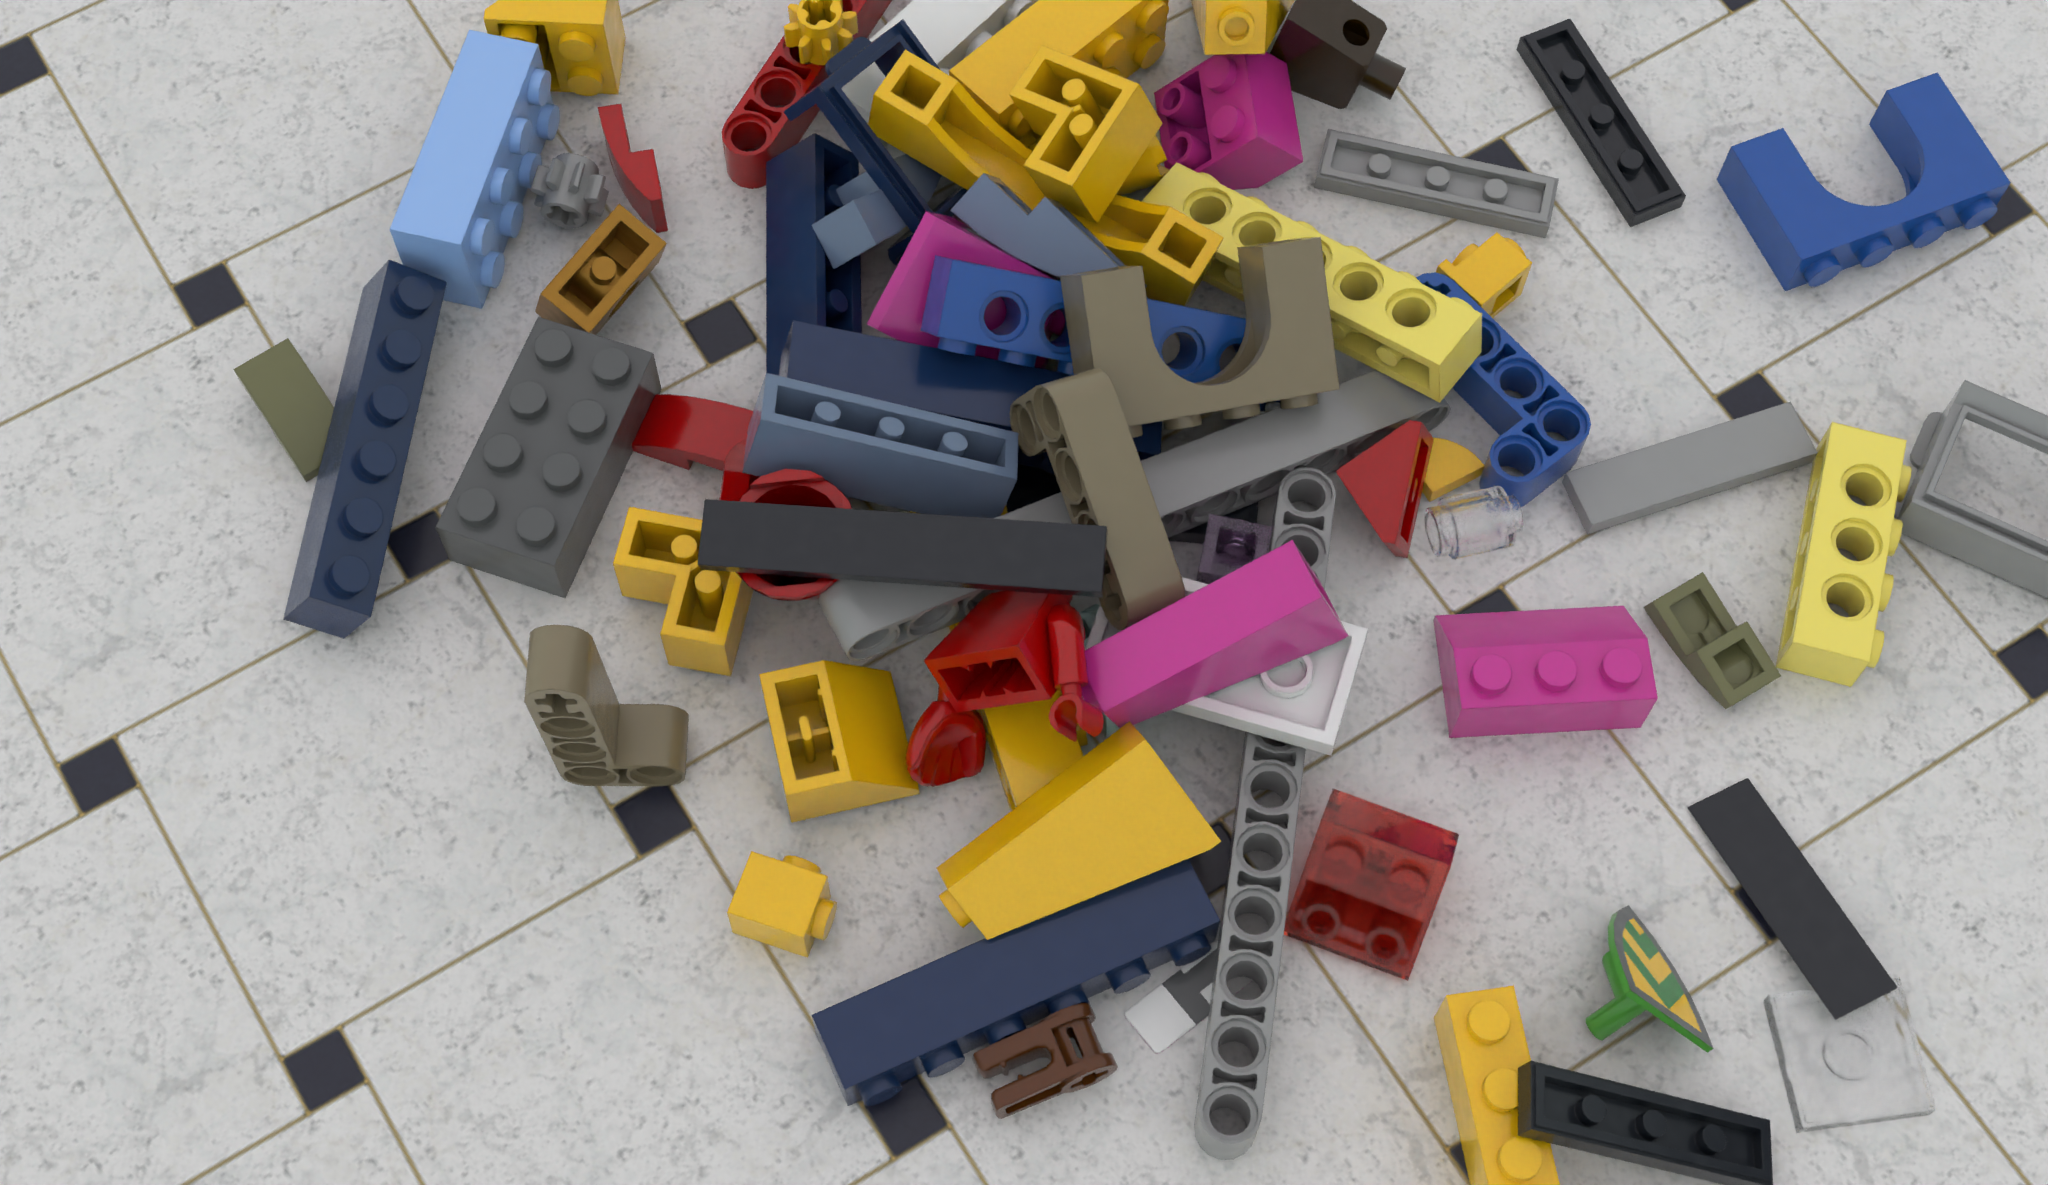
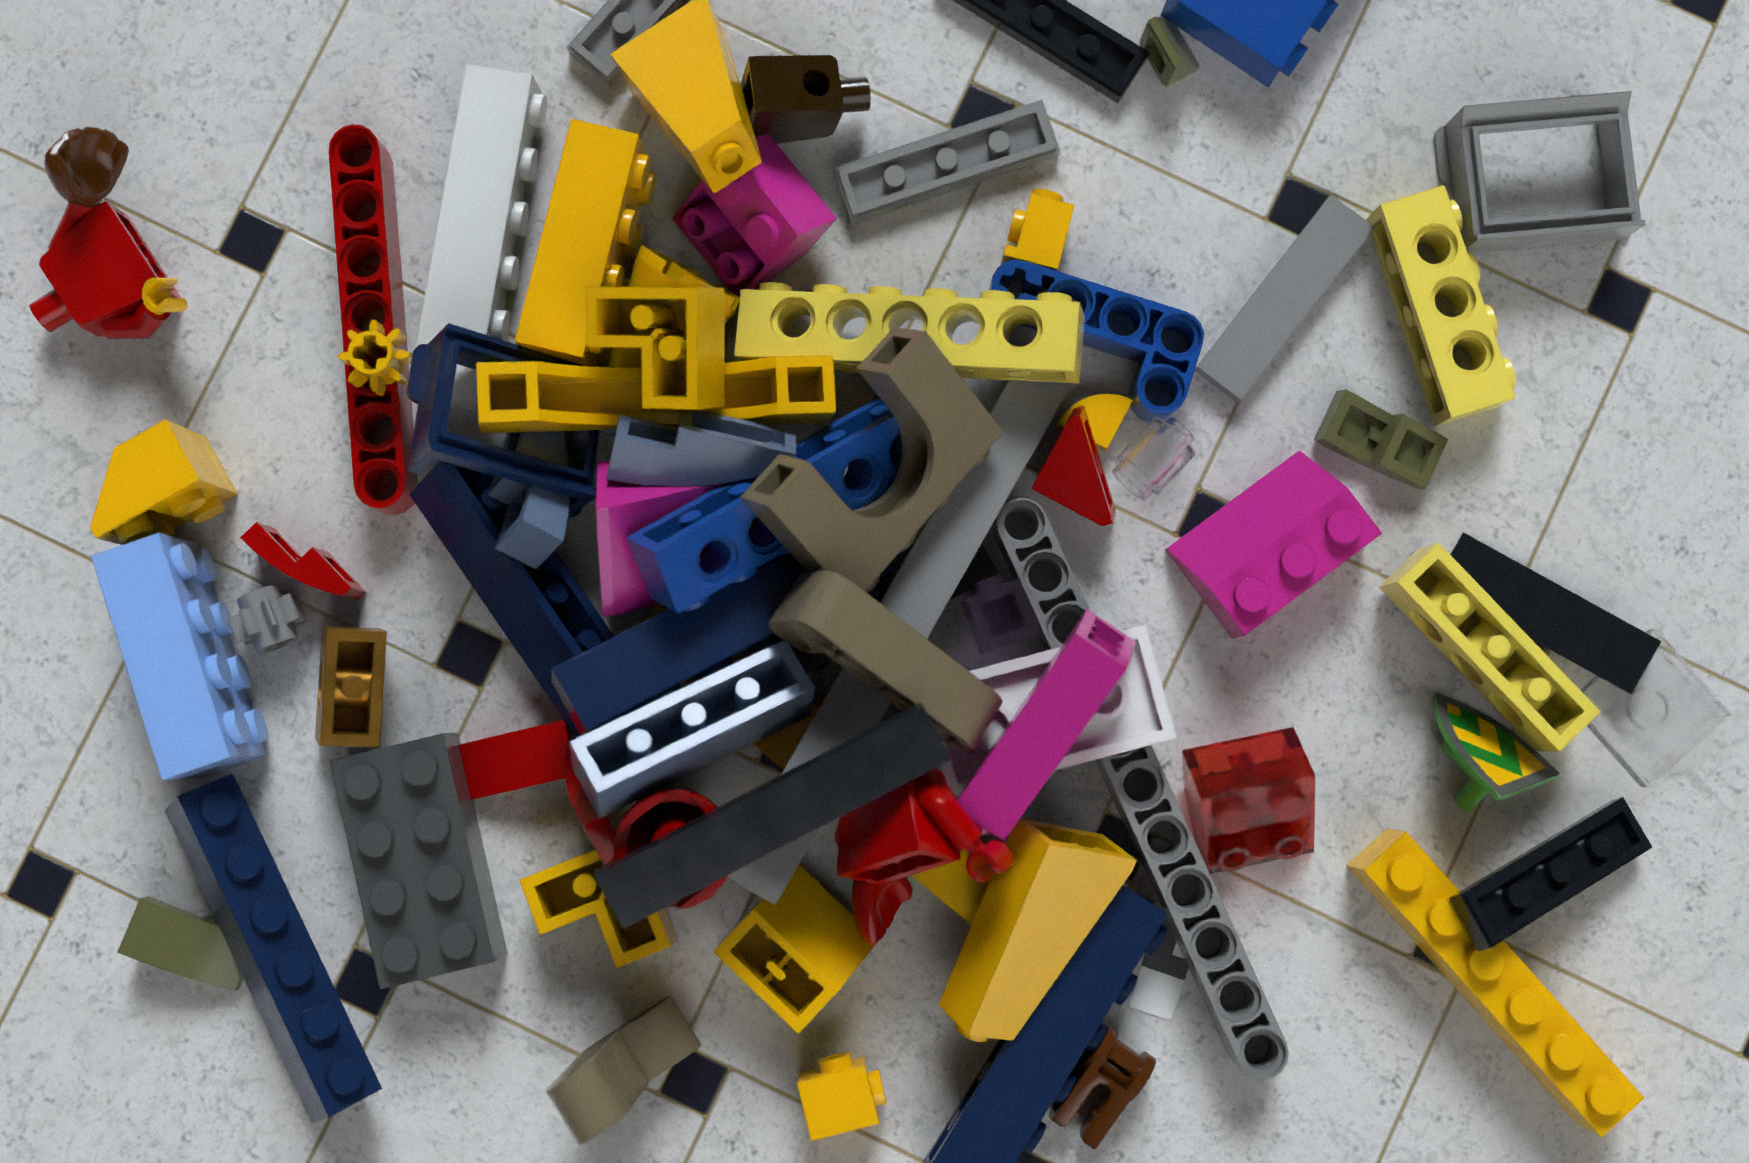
camera: 35 degrees left, 20 degrees up
none -> olive slope [1139,17,1199,87]
none -> light yellow brick [1379,542,1601,752]

